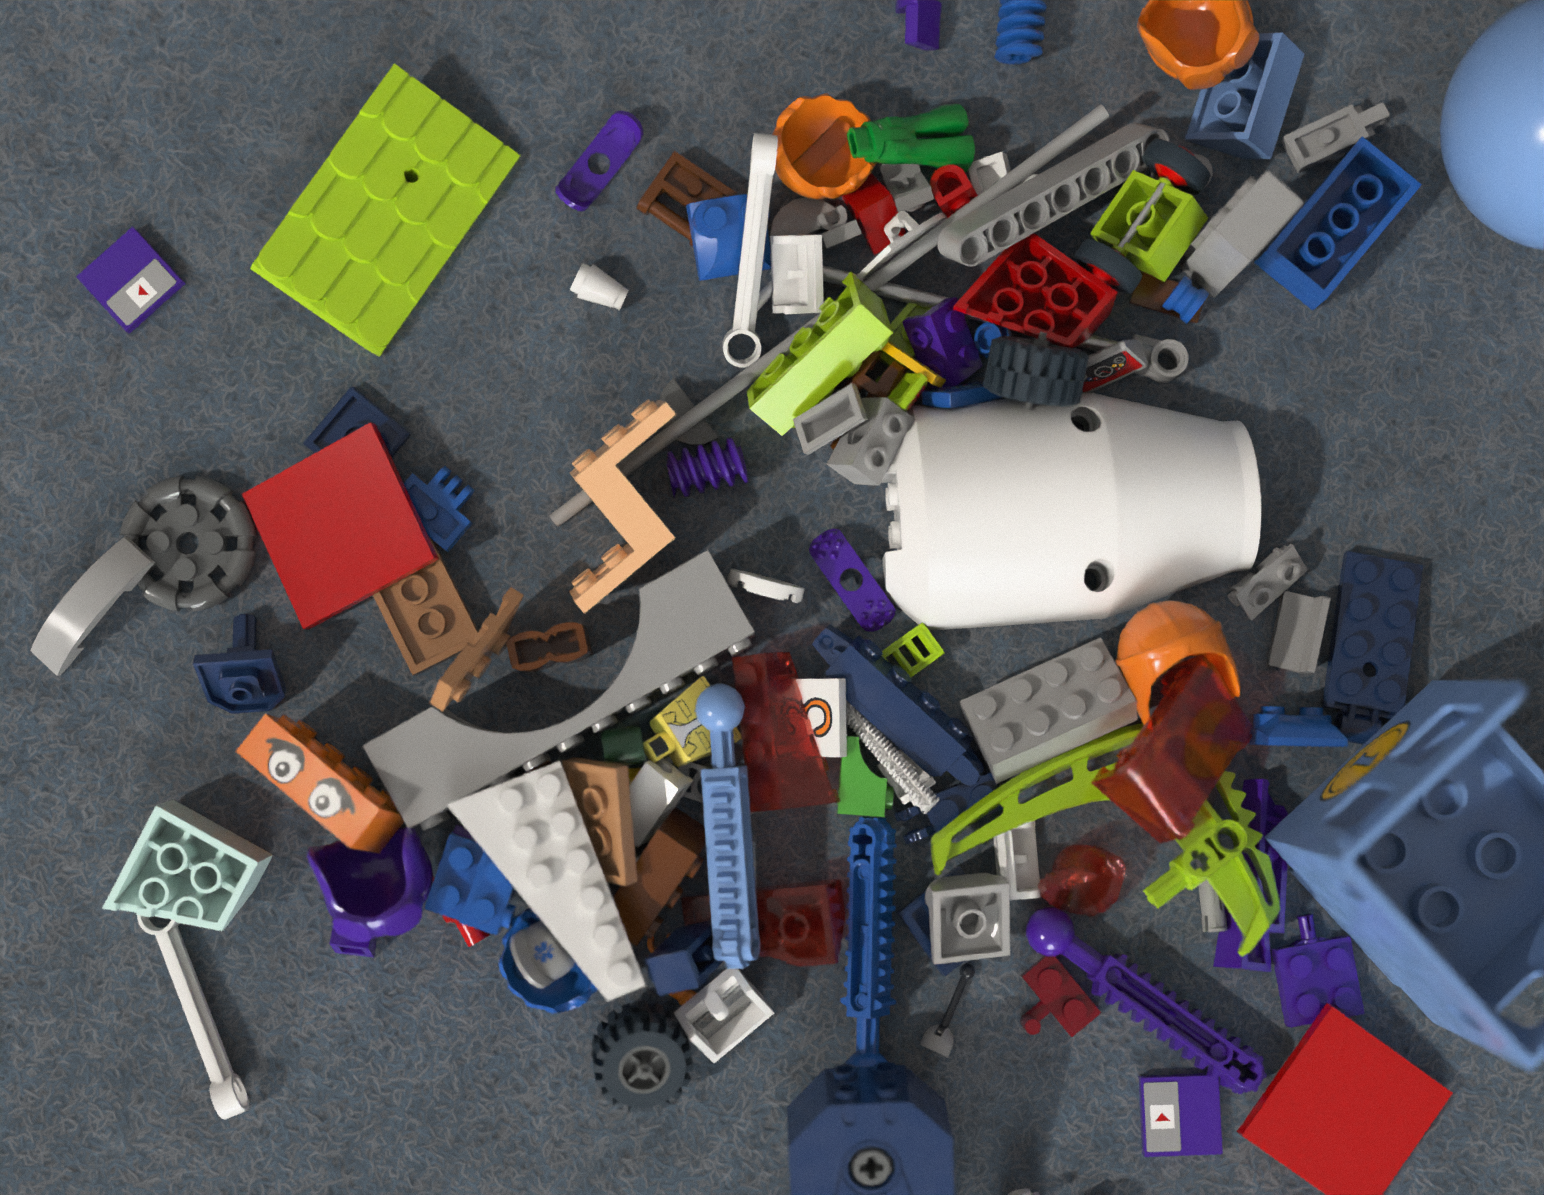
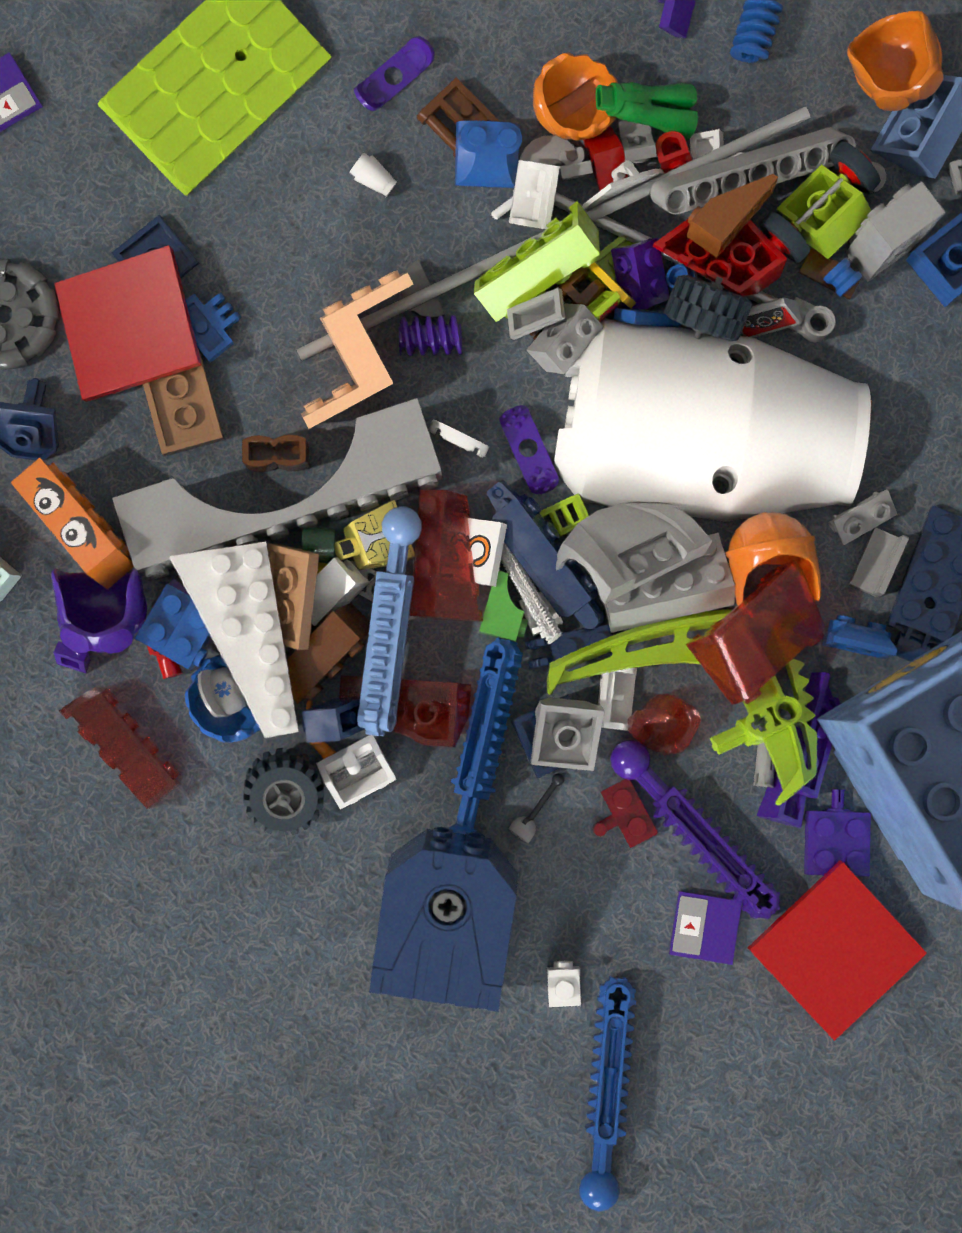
camera: 10 degrees right, 0 degrees up
medium nougat wing [430,587,524,711] -> none
white piece [723,133,778,368] -> none
none -> clear red wedge [59,687,181,809]
none -> light grey piece [556,503,712,604]
none -> dark orange slope [687,174,778,258]

